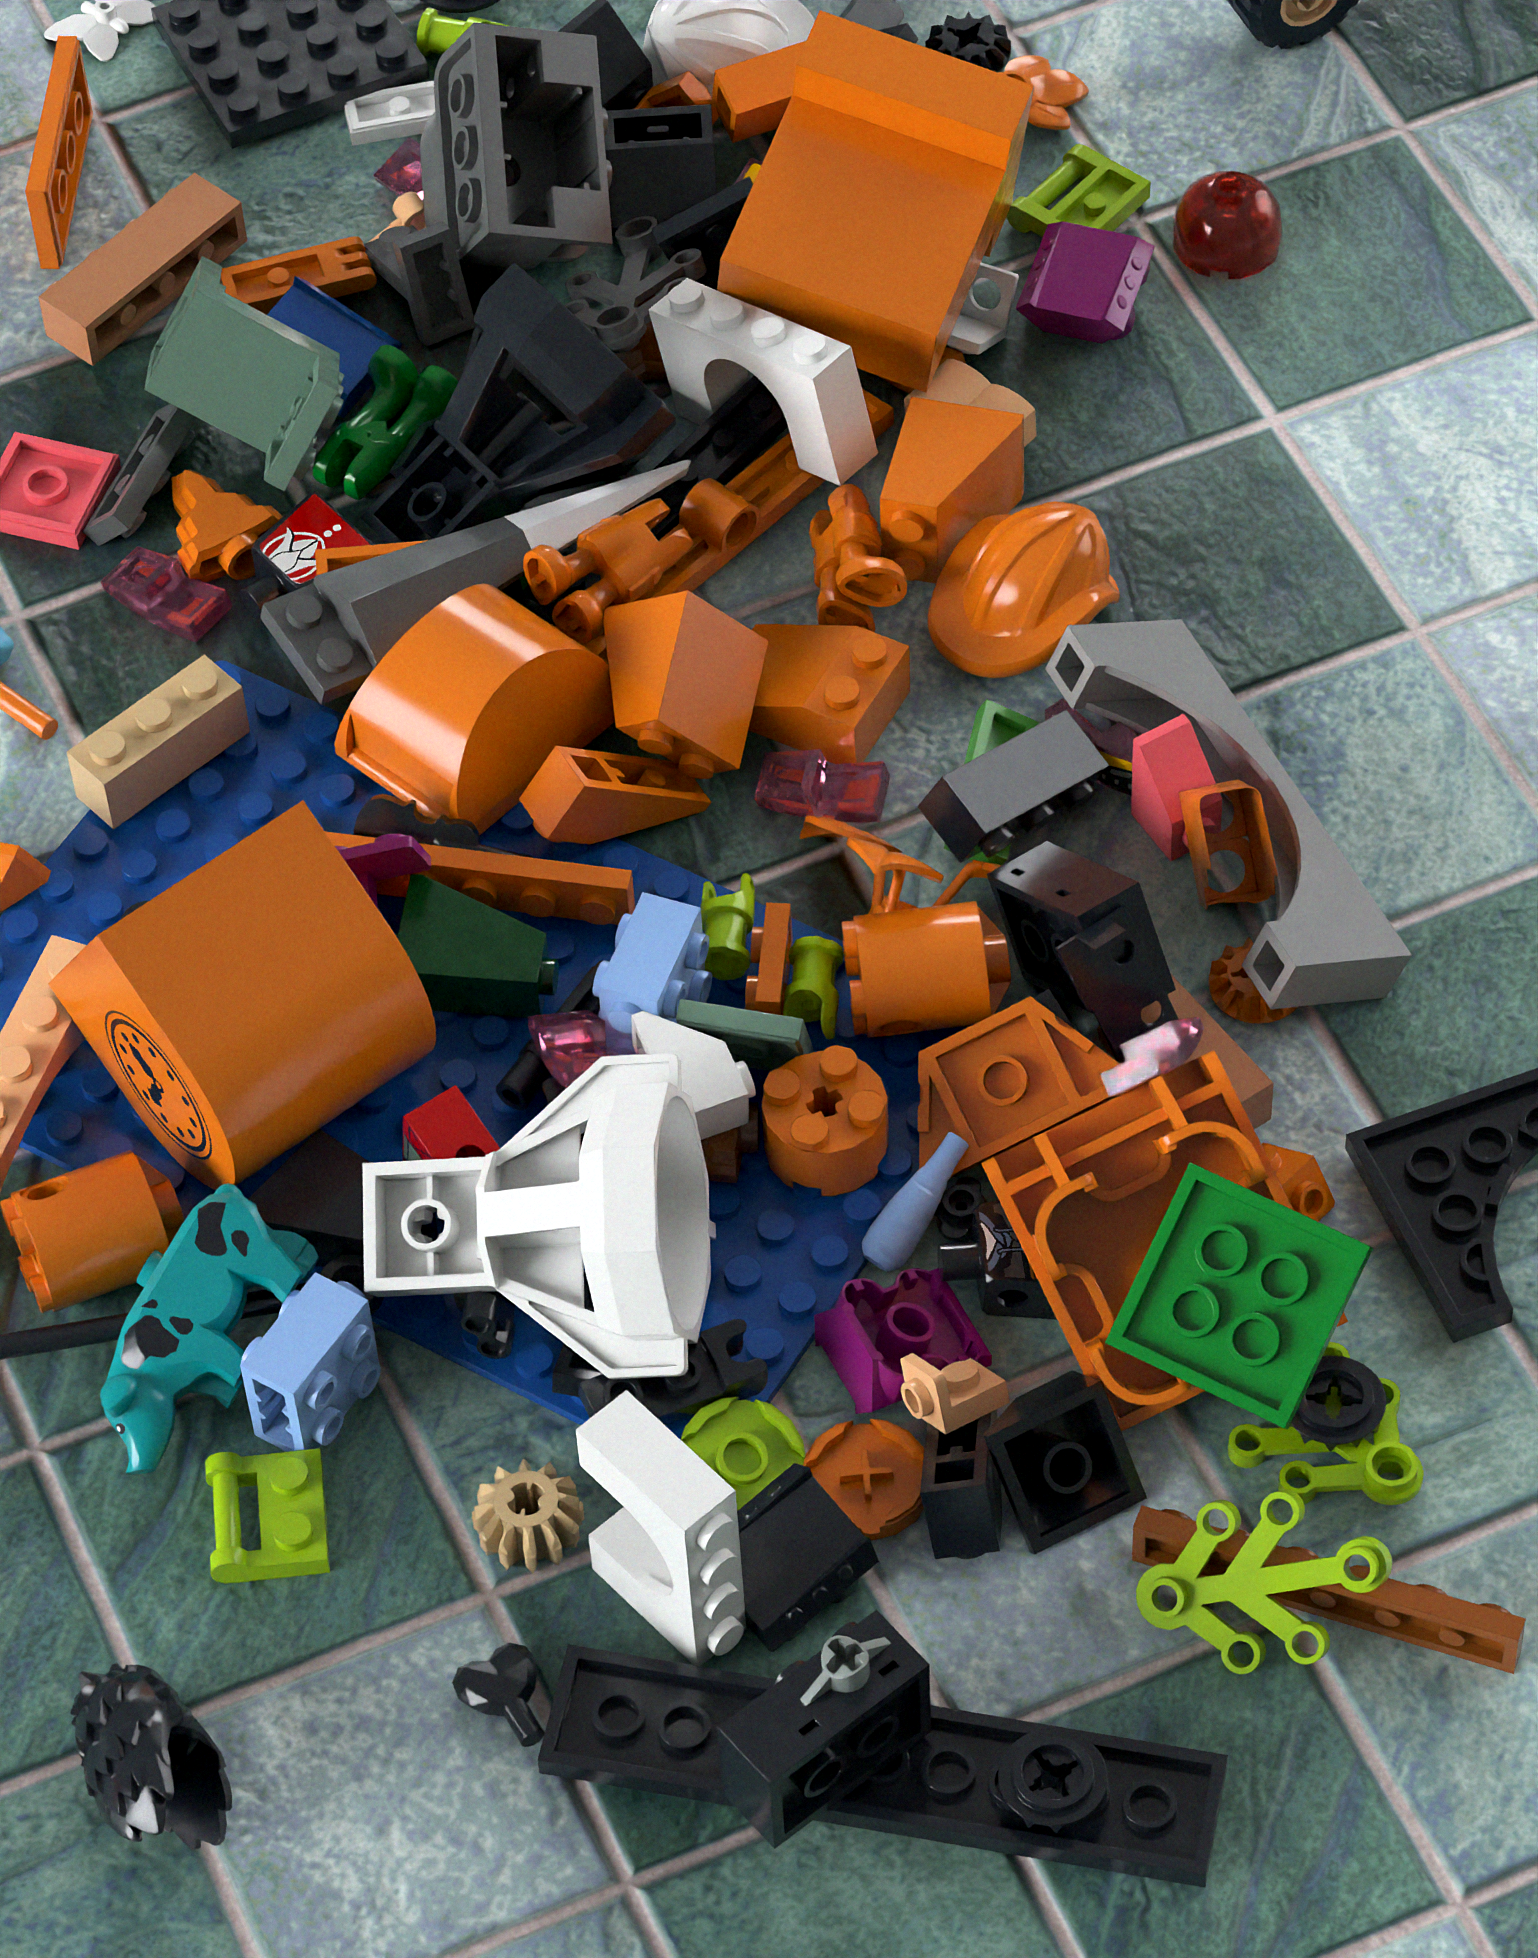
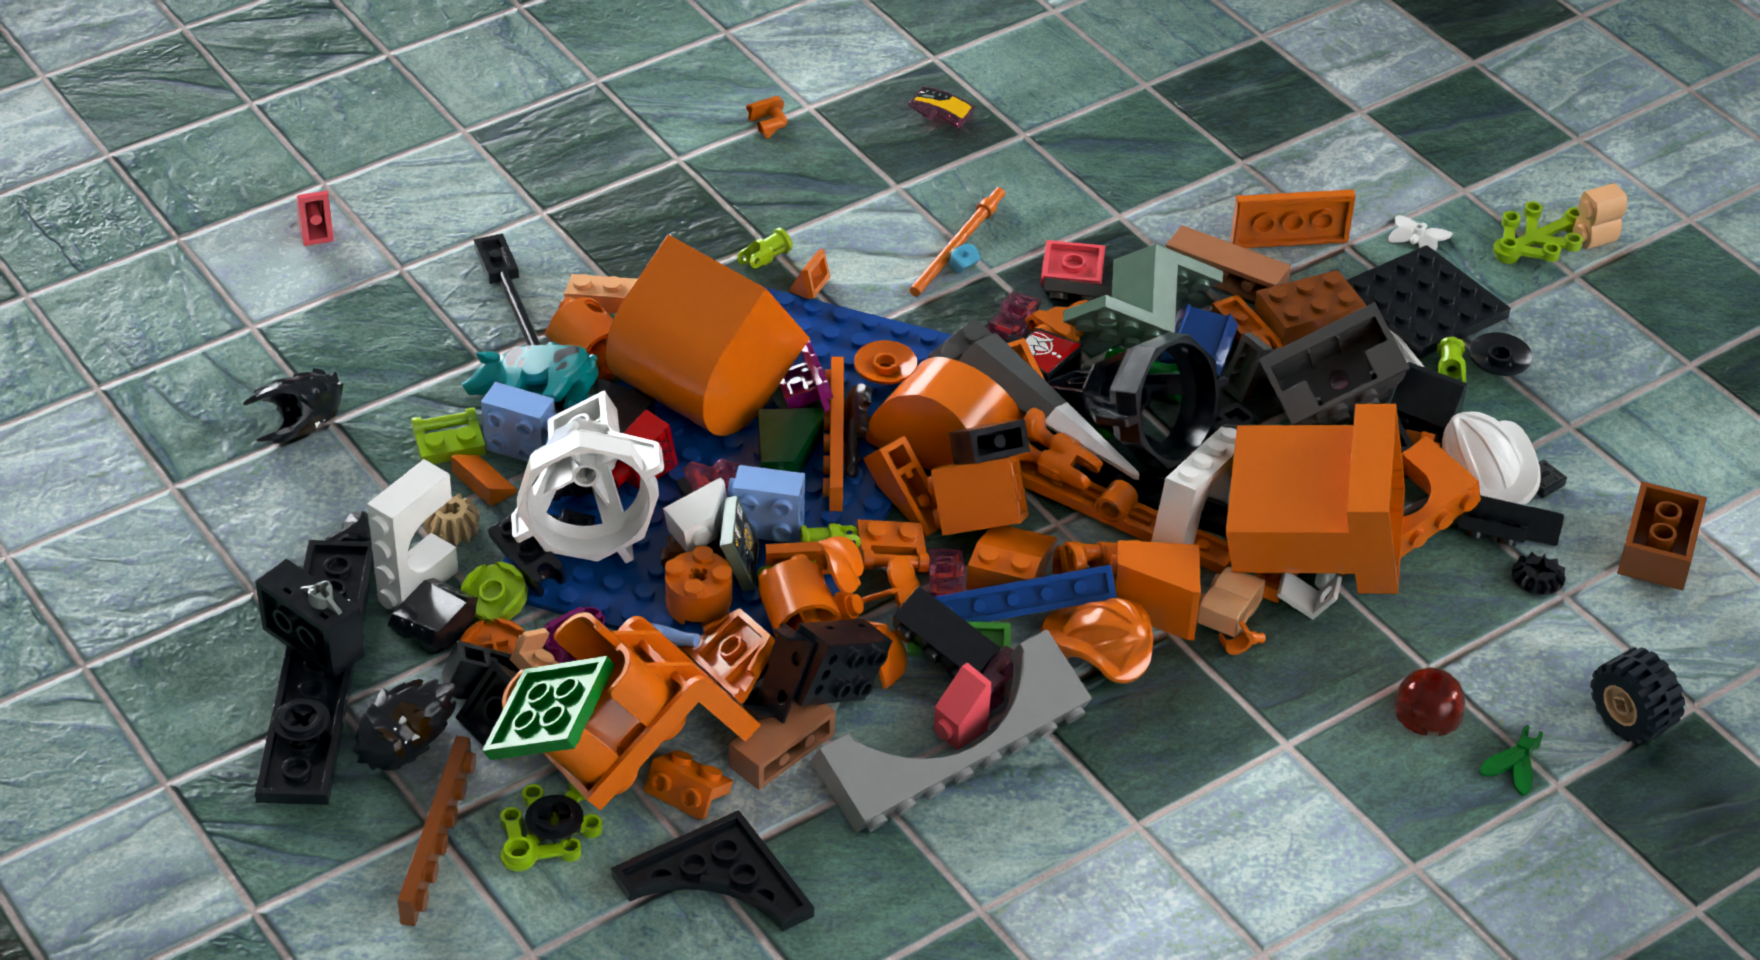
camera: 75 degrees right, 10 degrees down
tan brick [67,654,250,830] -> none
orange plate [998,55,1089,130] -> none
lime plate [1006,144,1151,237] -> none
magenta slope [1015,221,1155,344] -> none
clear pink slope [1100,1016,1204,1097] -> none
lime plant [1136,1489,1392,1674] -> none
orange piece [1179,779,1278,910] -> none
none -> black head [353,678,456,771]
none -> orange slope [451,455,517,507]
none -> orange dish [854,340,917,385]
none -> orange plate [855,519,930,573]
none -> blue plate [934,565,1117,622]
none -> black brick [949,419,1030,465]
none -> orange piece [1219,621,1266,655]
none -> dark orange brick [1254,270,1367,347]
none -> green piece [1479,725,1543,796]

